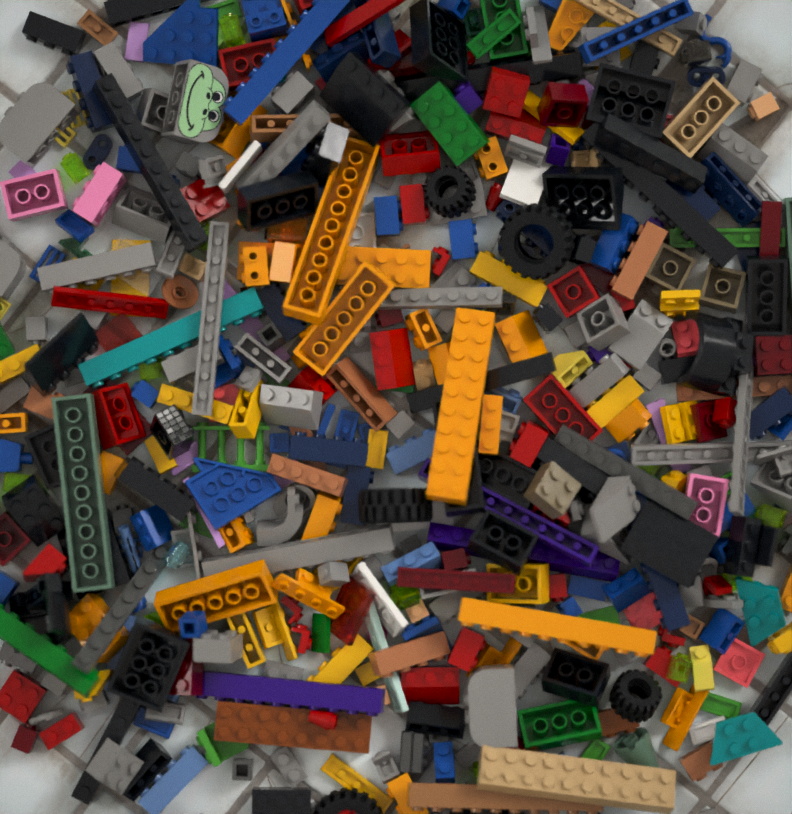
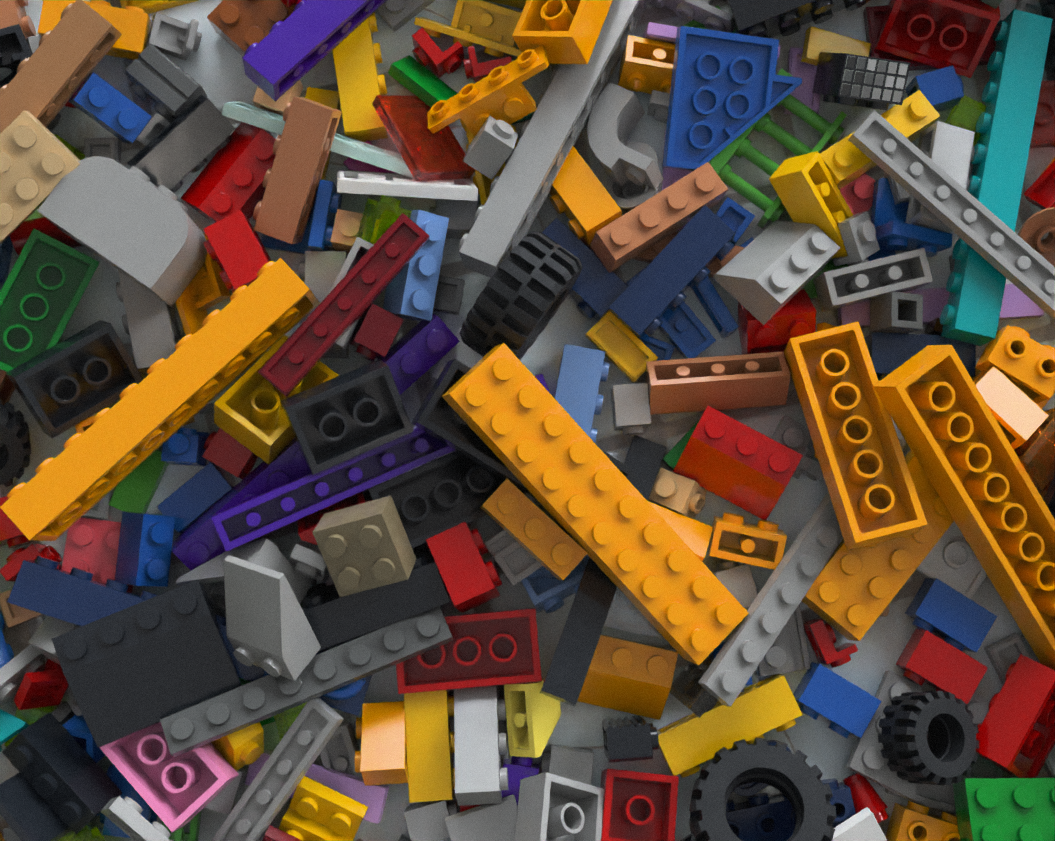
camera: 125 degrees right, 5 degrees down
dark red brick [374,309,404,329] -> none

